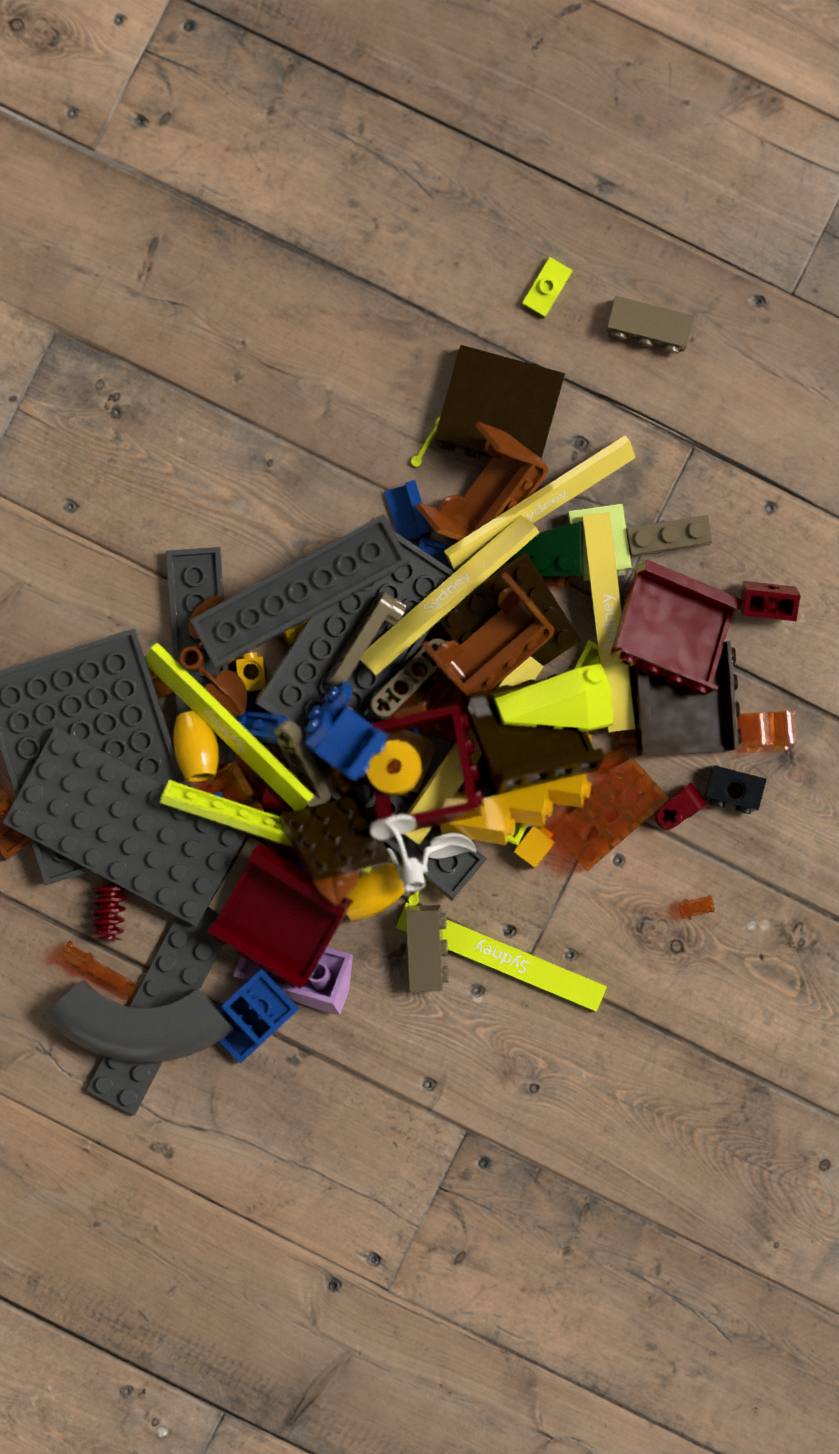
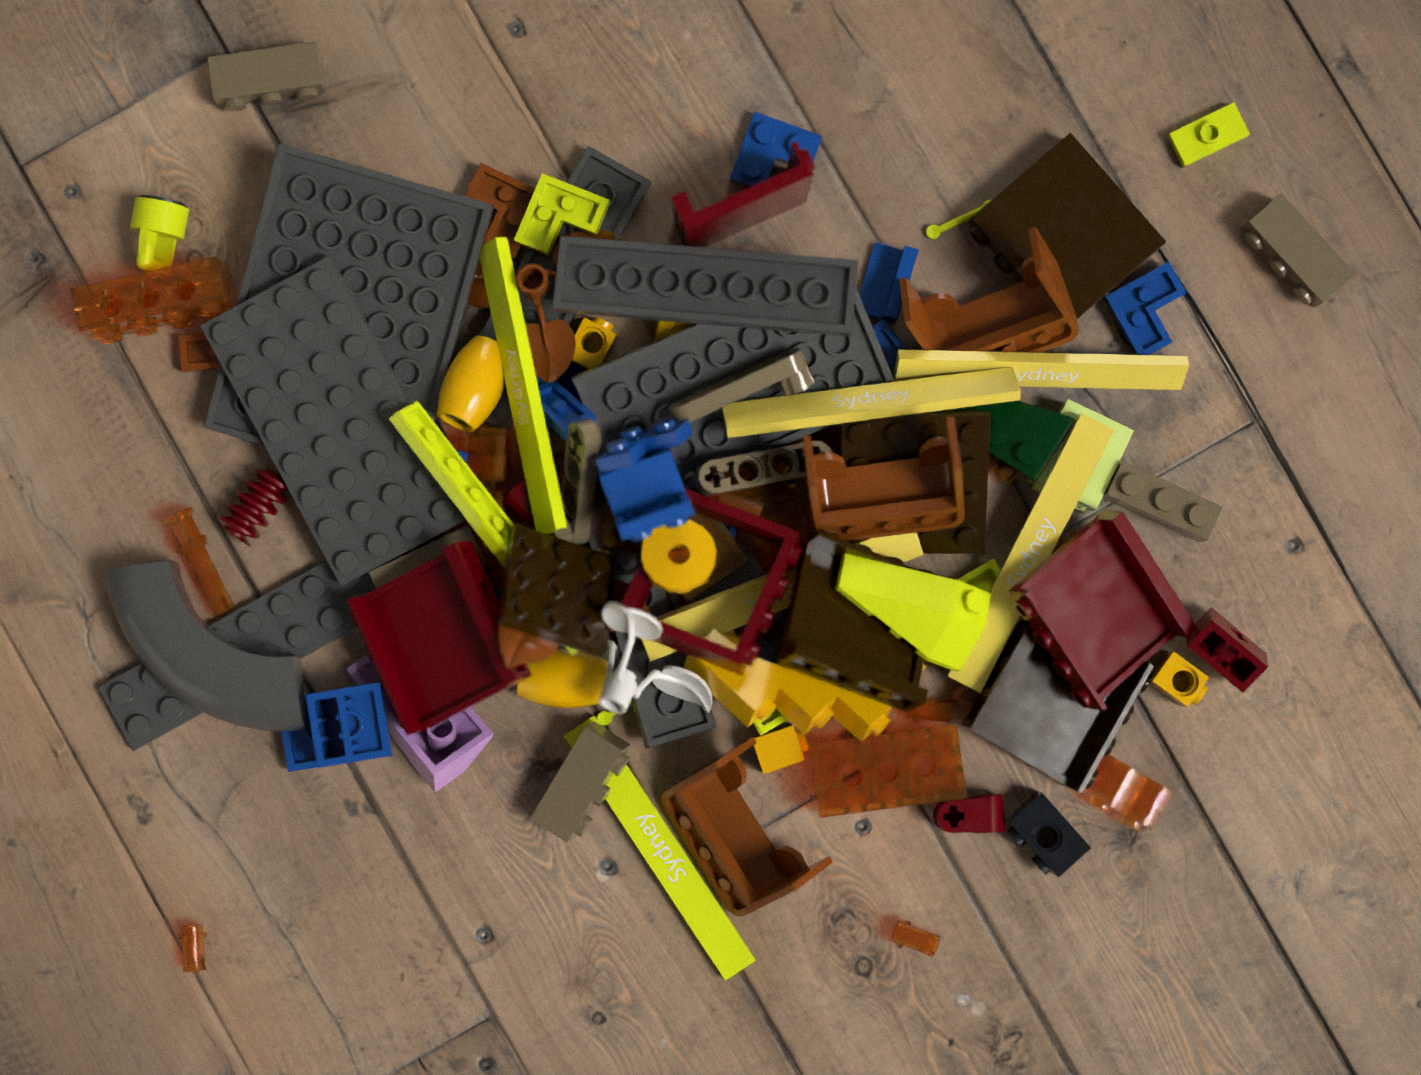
camera: 35 degrees right, 0 degrees up
none -> clear orange pin [178,924,207,972]
none -> dark orange plate [465,163,535,261]
none -> neon yellow plate [514,173,611,256]
none -> dark orange windscreen [661,737,833,917]
none -> dark red panel [671,141,815,248]
none -> blue plate [729,111,822,188]
none -> blue plate [1103,261,1186,355]
none -> yellow brick [1150,651,1210,707]

